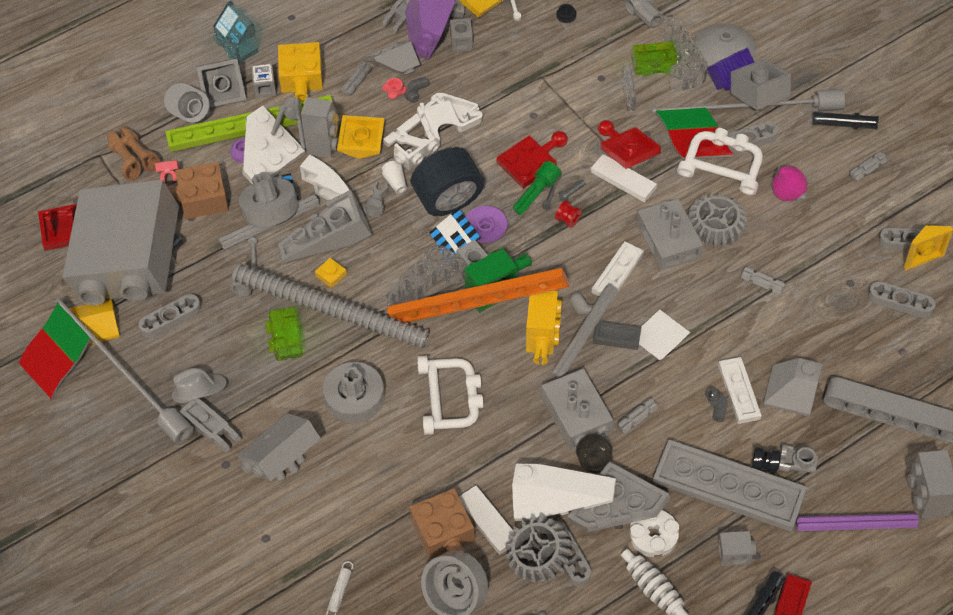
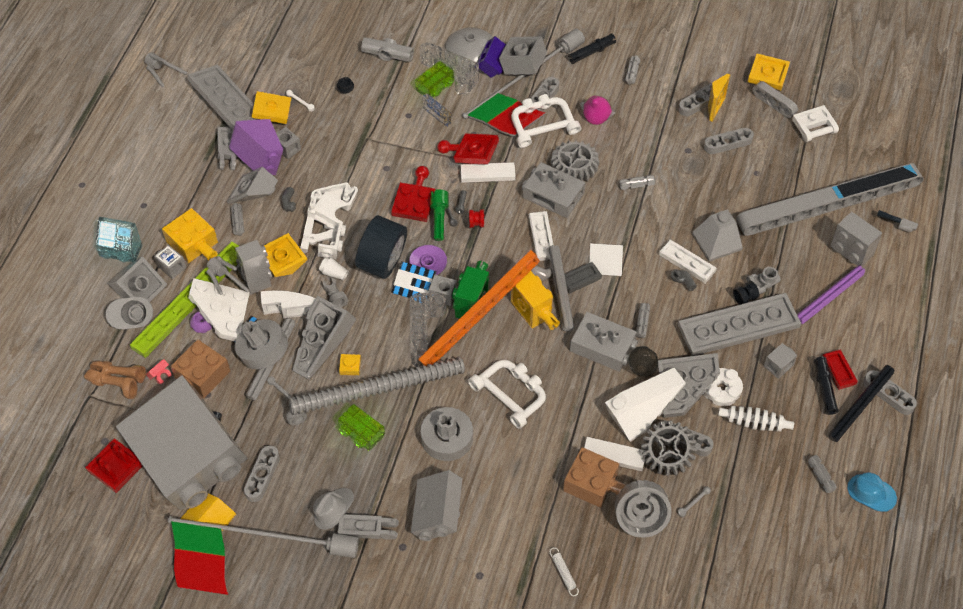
camera: 40 degrees left, 0 degrees up
coral plate [382,78,407,99] -> none

